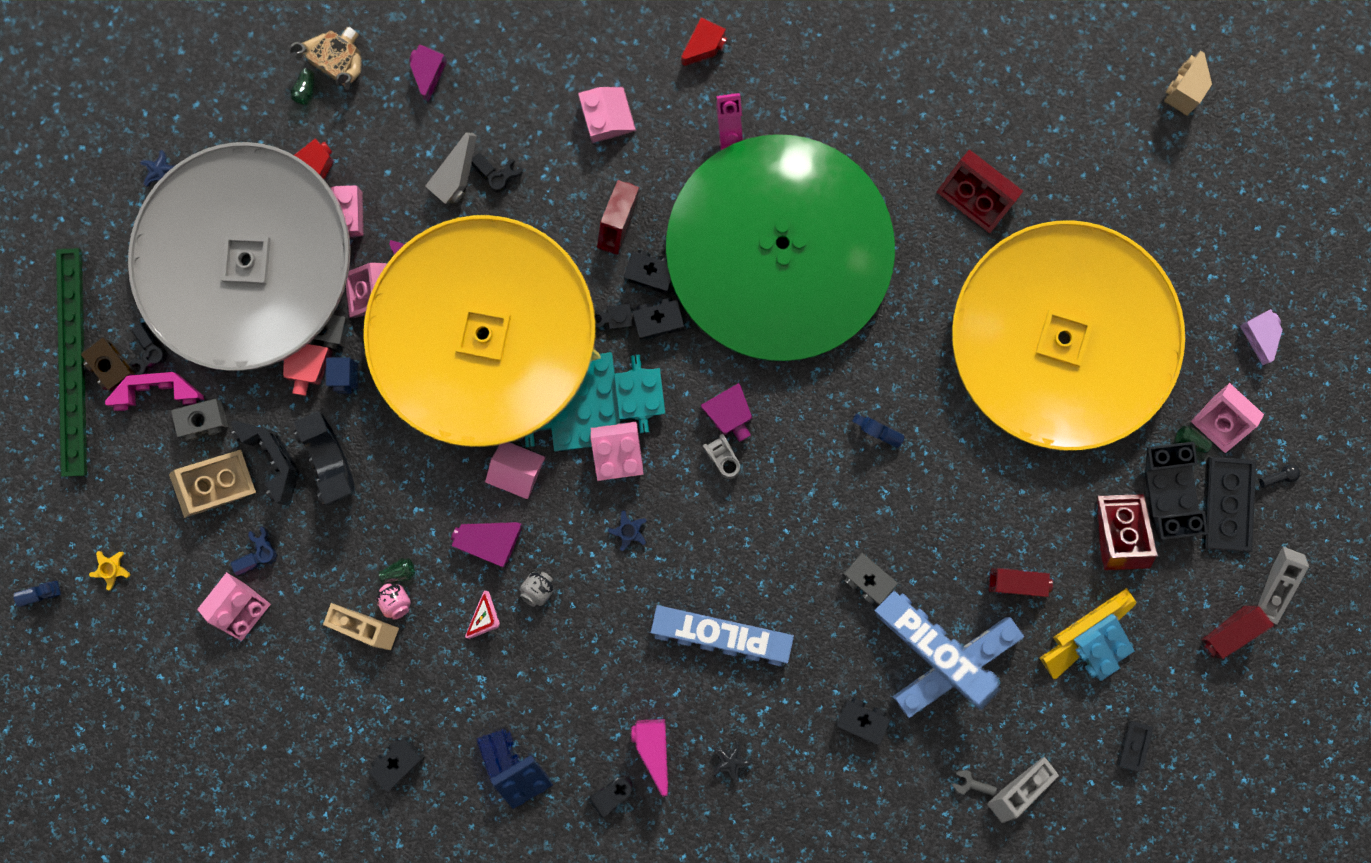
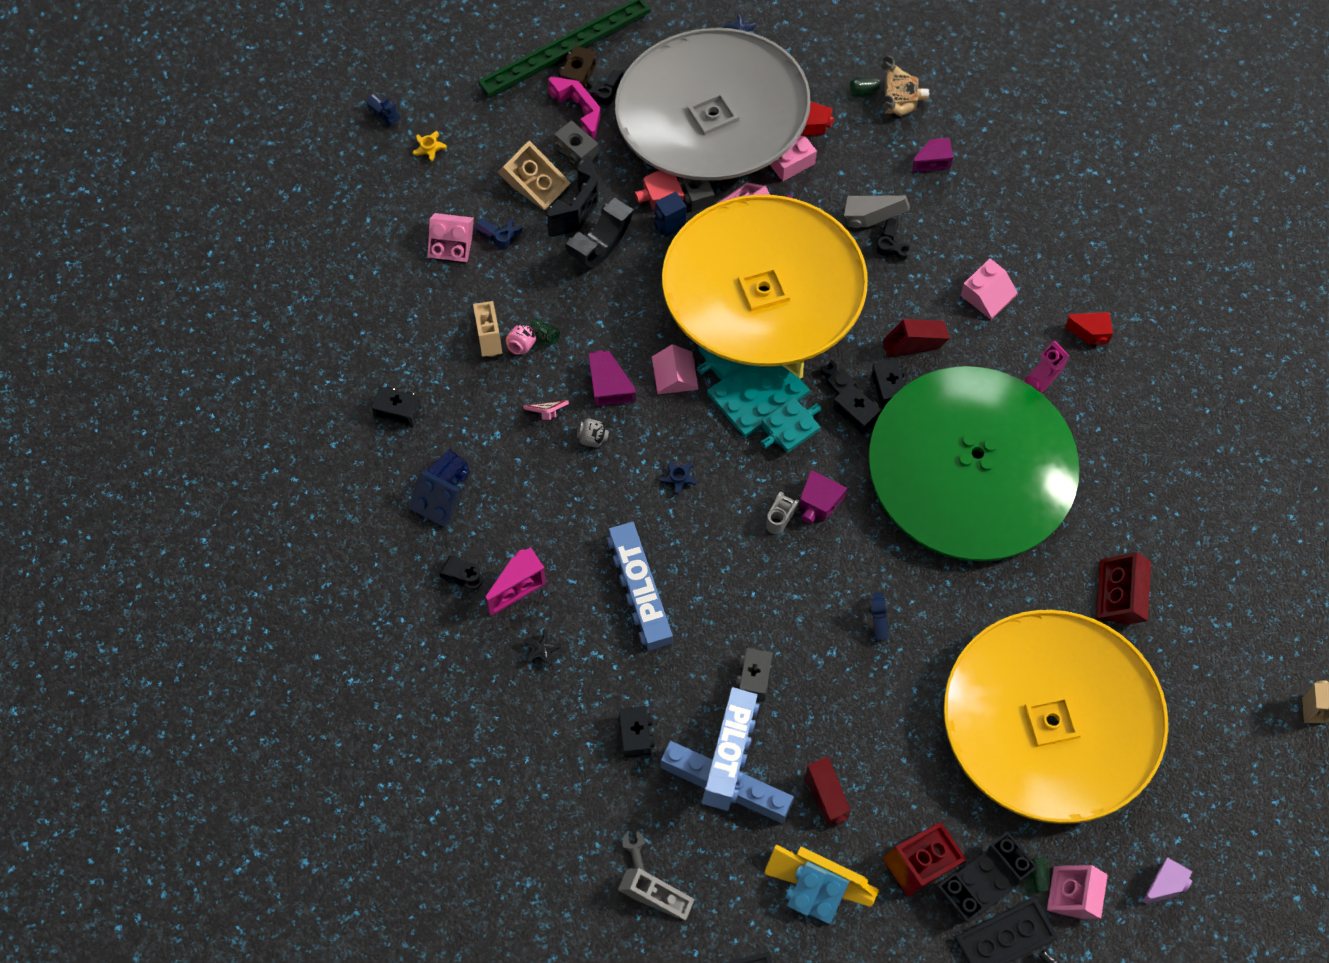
camera: 55 degrees right, 20 degrees down
bright pink brick [591,422,643,481] -> none

